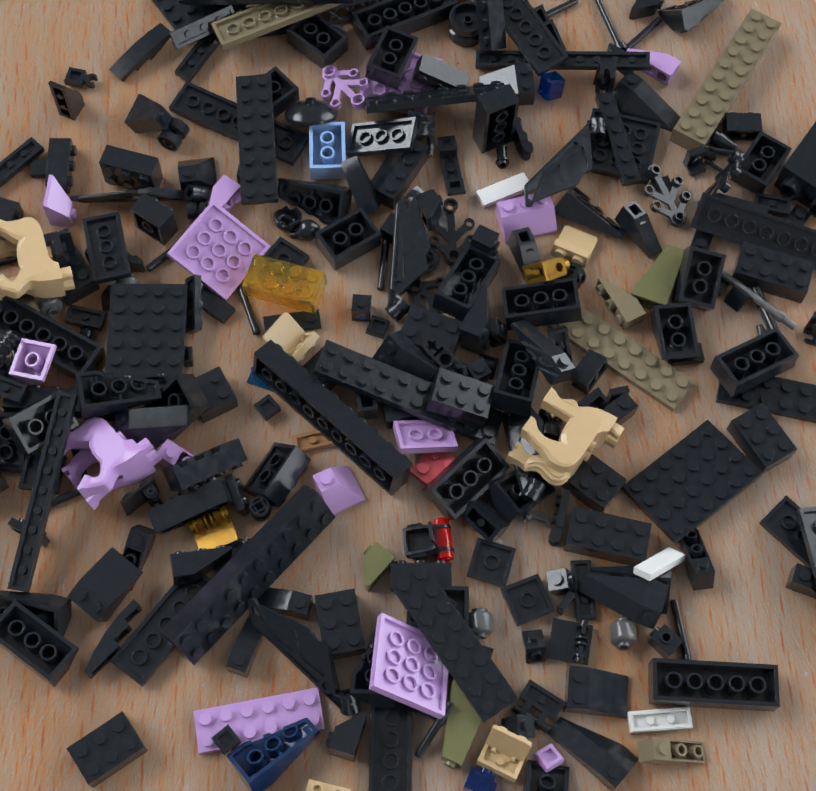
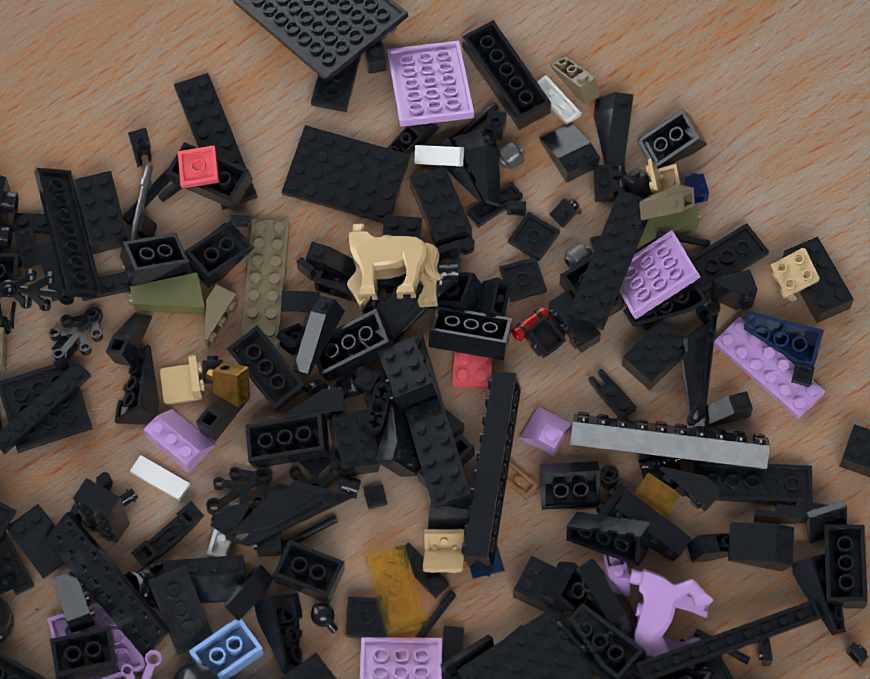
camera: 120 degrees left, 0 degrees up
black hinge [120,478,162,516] -> none
black slope [253,587,313,621] -> none
black plate [254,394,281,421] -> none
black hair [273,206,302,232] -> none
black brick [351,294,372,322] -> none
olive slope [363,542,395,592] -> none
lavender plate [392,420,458,454] -> none
black brick [470,225,500,257] -> none
black wing [524,117,606,208] -> none
lavender tile [534,743,564,773] -> none
clear blue brick [538,71,565,101] -> none
brick [546,568,576,596] -> none
black hinge [547,618,593,666] -> none
black bracket [683,146,707,176] -> none
black brick [726,403,797,474] -> none
none -> coral plate [178,145,219,188]
none -> black plate [231,214,253,227]
none -> lavender plate [387,41,474,127]
none -> black hinge [588,369,637,417]
none -> dark tan slope [639,184,695,220]
none -> black plate [807,500,847,543]

